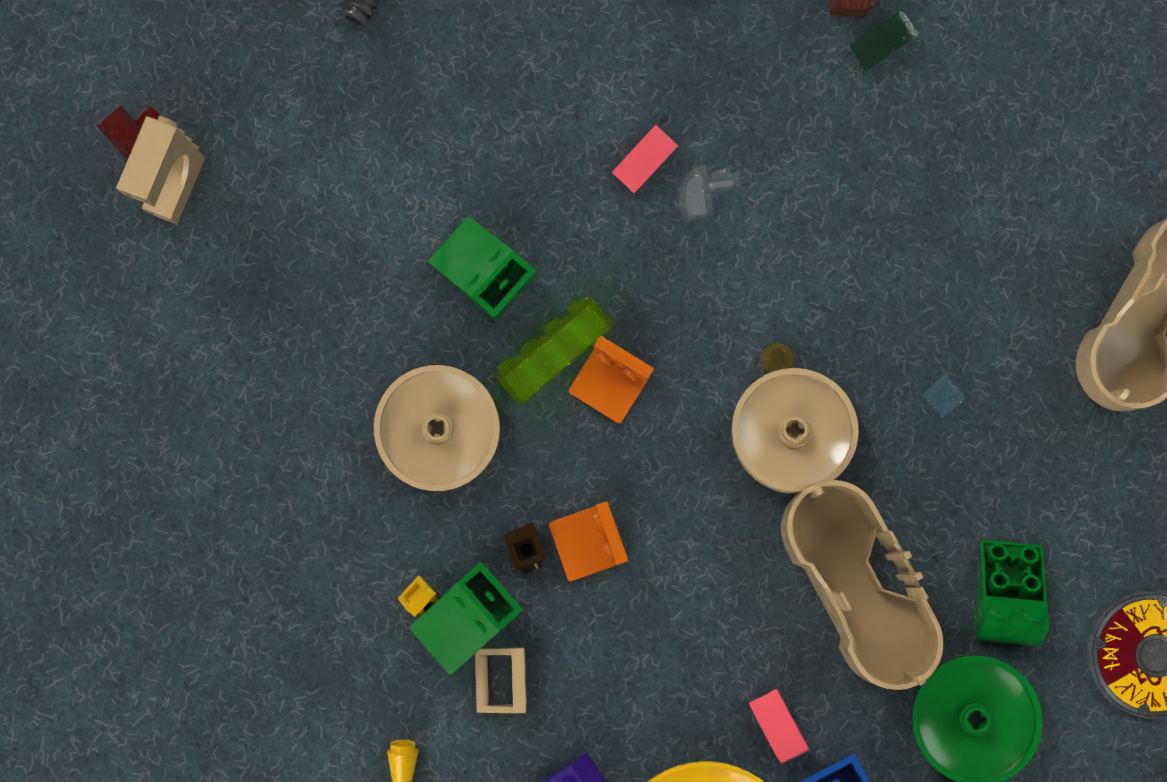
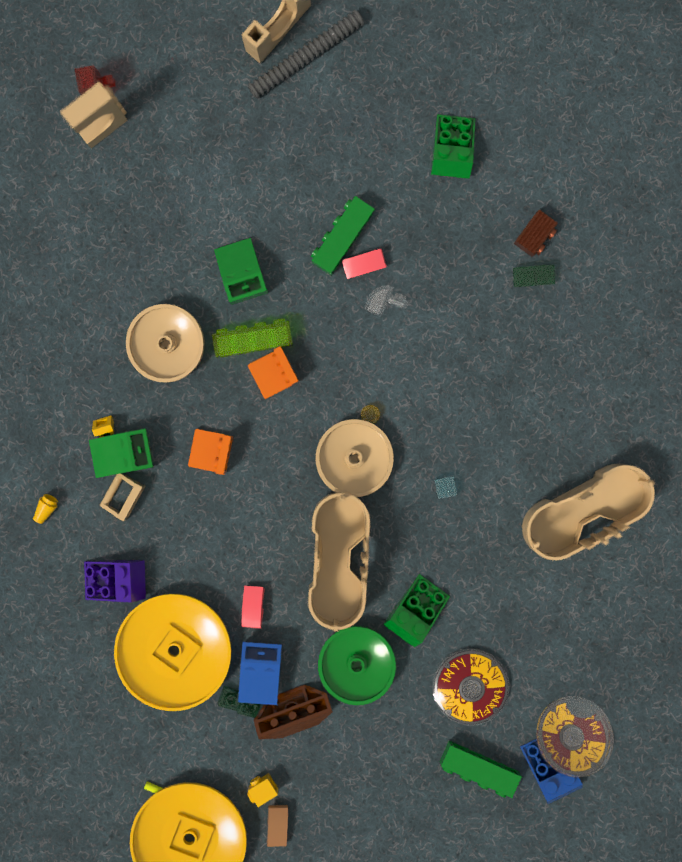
camera: 30 degrees right, 5 degrees up
dark brown brick [503,523,547,573] -> none
none -> green brick [311,196,375,276]

